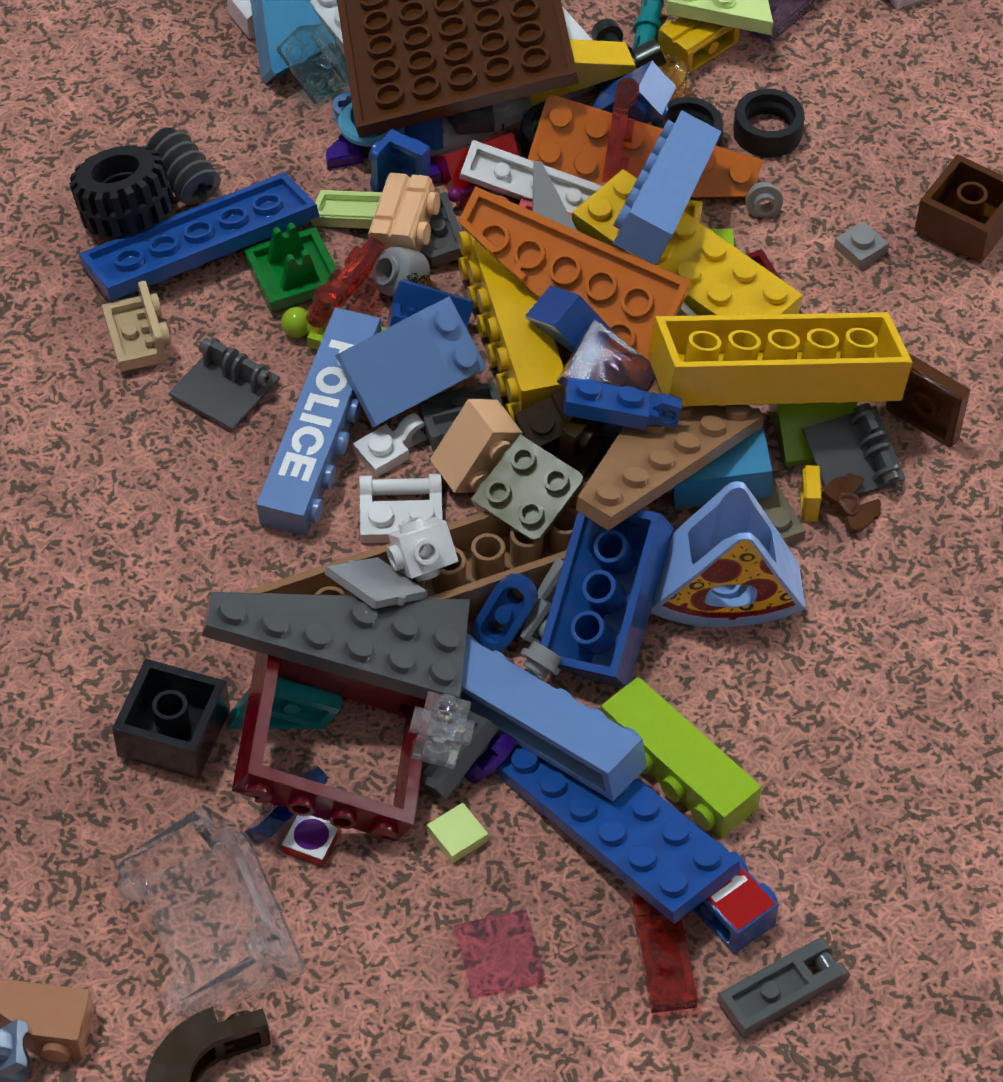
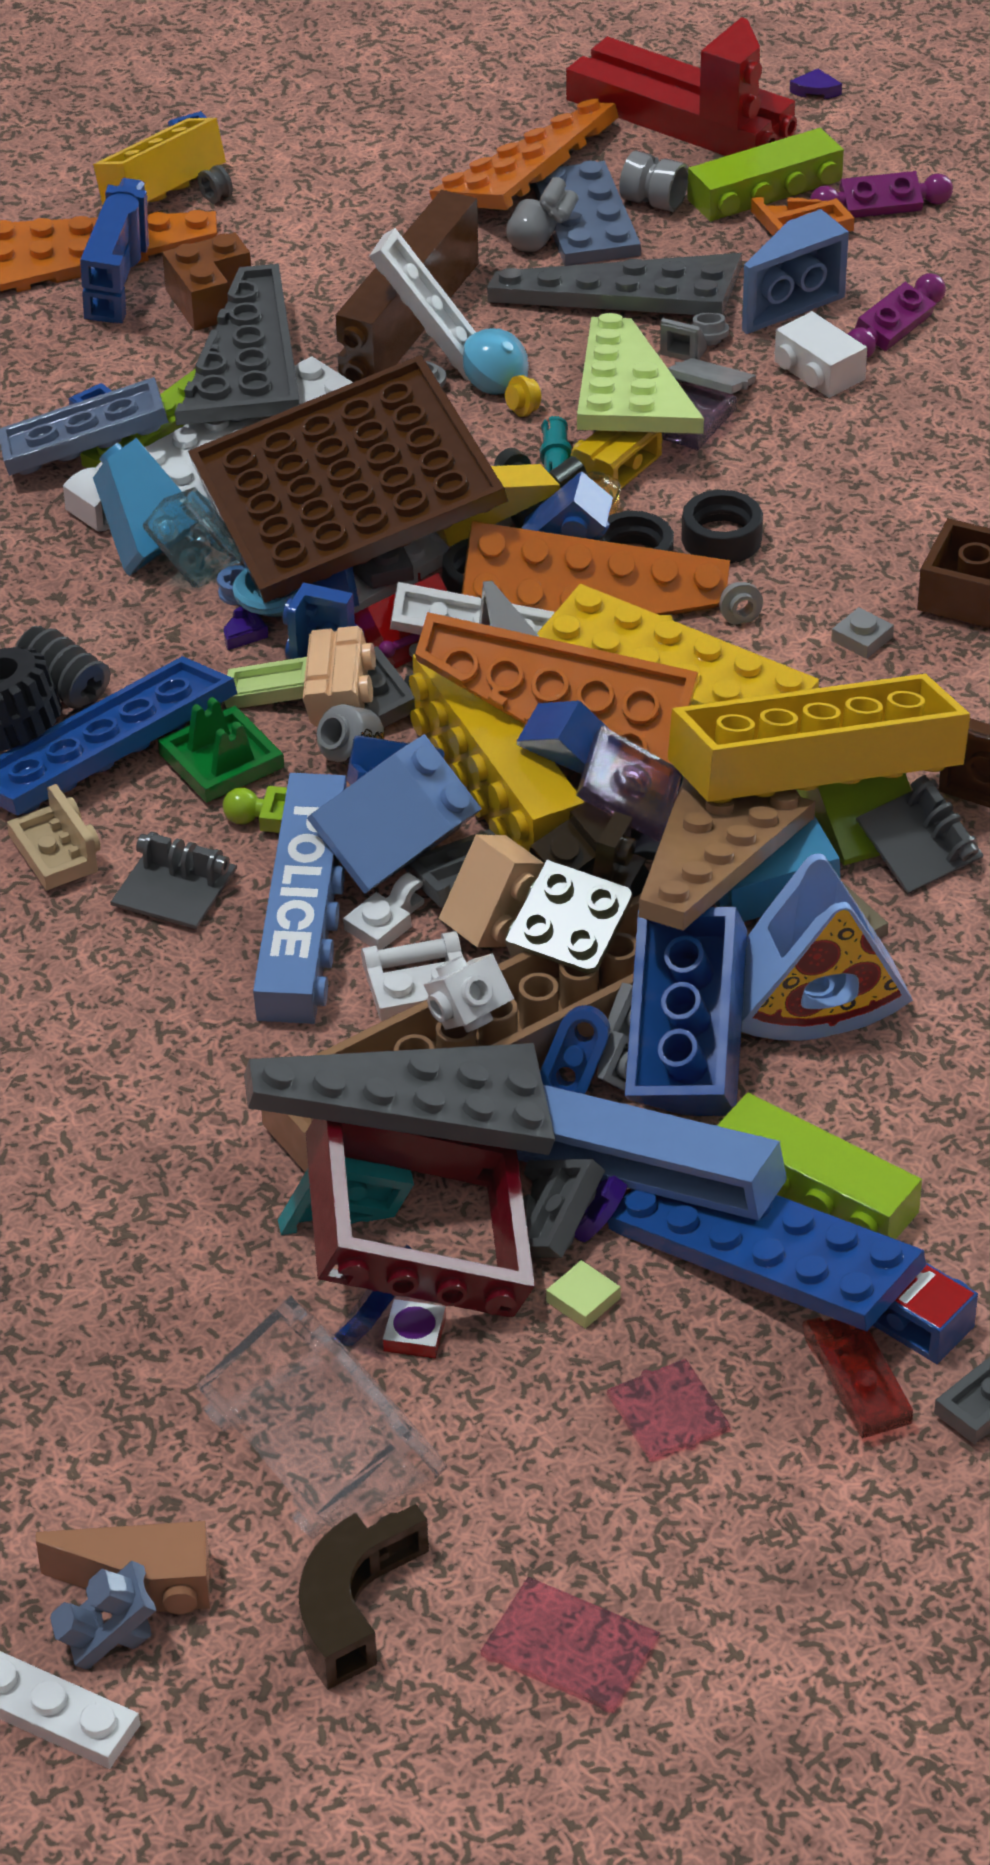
camera: 10 degrees left, 10 degrees down
black brick [112,658,230,779] -> none
clear red plate [306,236,384,328] -> none
light grey piece [325,557,427,609] -> none
clear brick [409,691,475,769] -> none
light grey plate [521,641,562,679] -> none
blue hinge [563,377,682,430] -> none
clear red plate [602,78,639,186] -> none
medium blue brick [613,110,722,265] -> none
yellow tile [799,465,821,522] -> none
reddish brown piece [821,473,881,534] -> none

